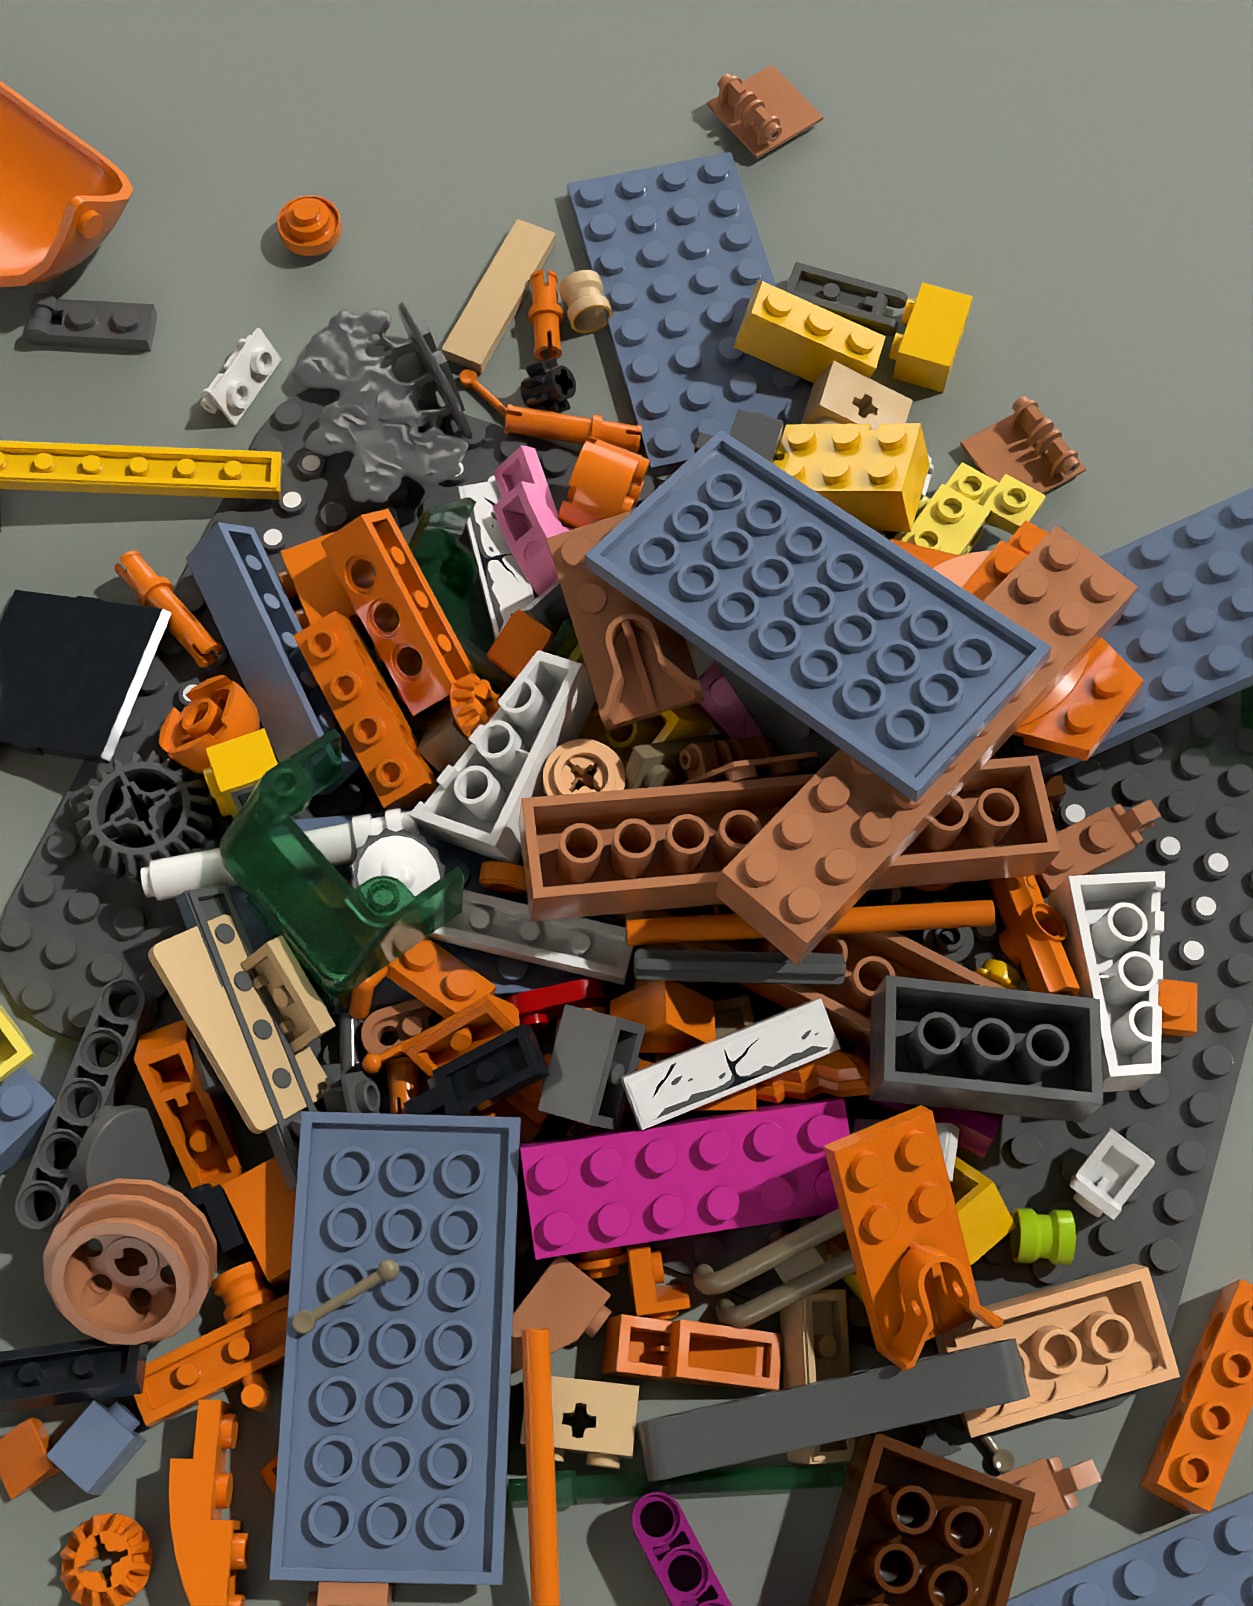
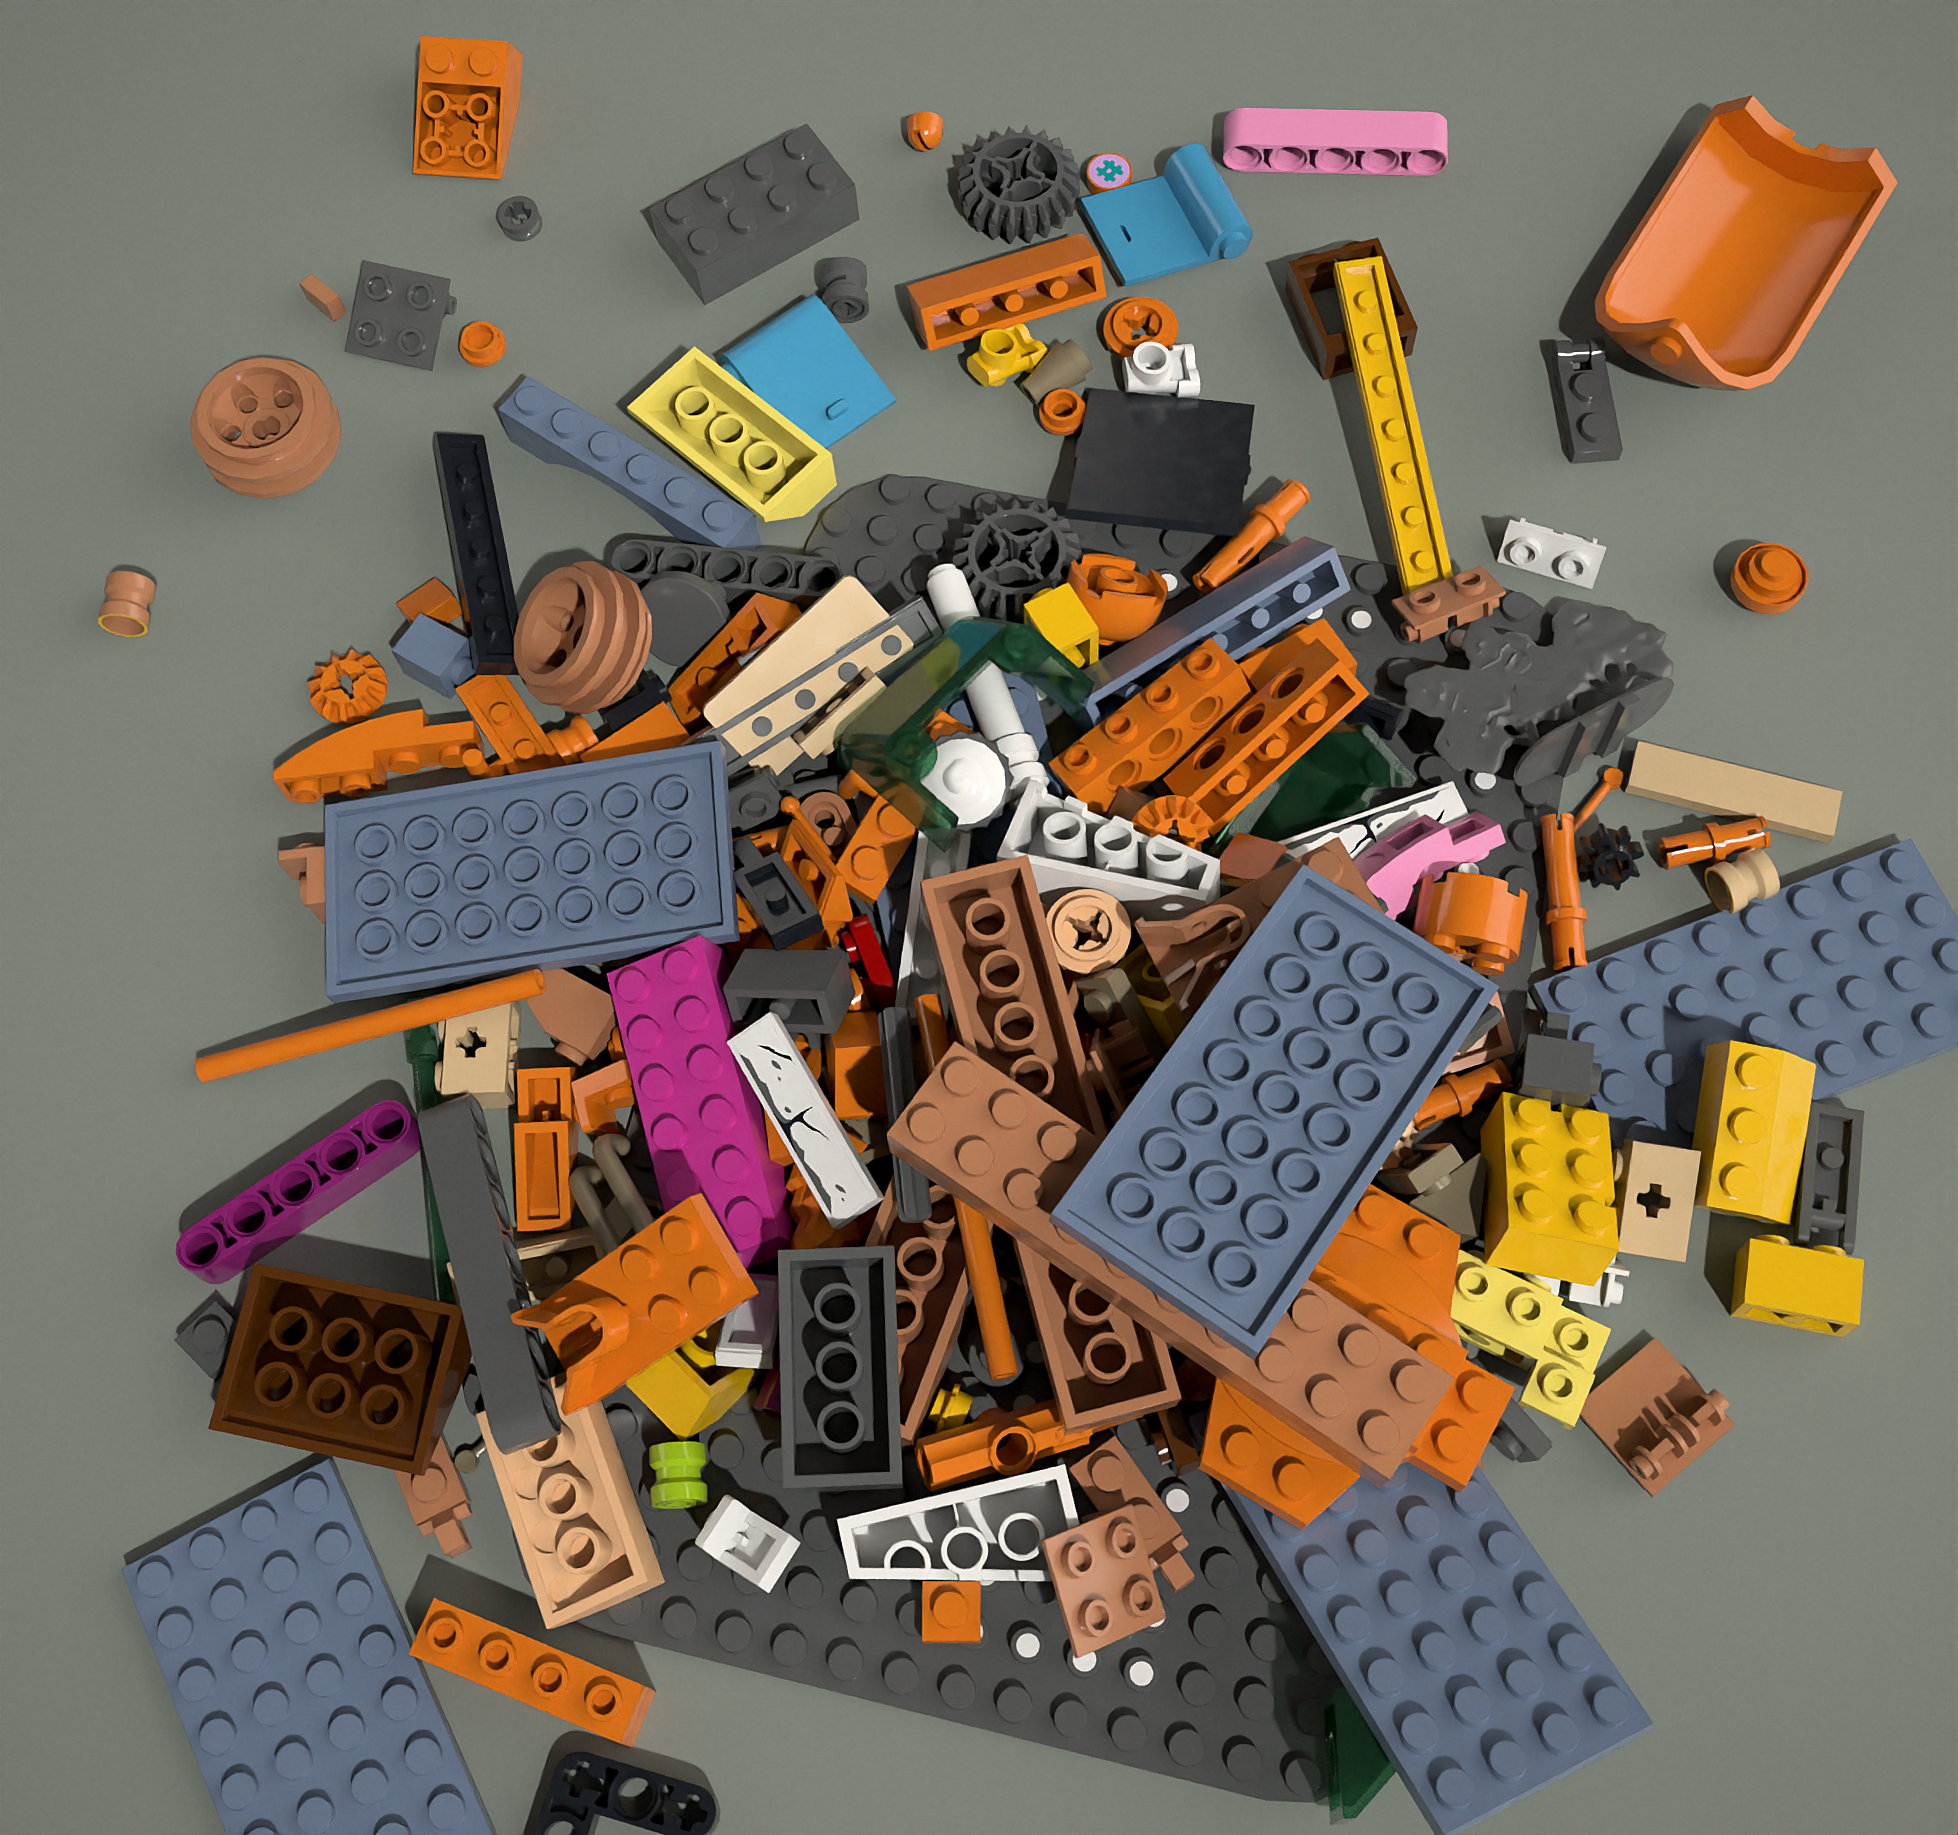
camera: 90 degrees right, 0 degrees up
dark tan hinge [292,1259,399,1333] -> none
none -> nougat hinge [1041,1504,1166,1658]
none -> nougat hinge [1392,565,1506,644]

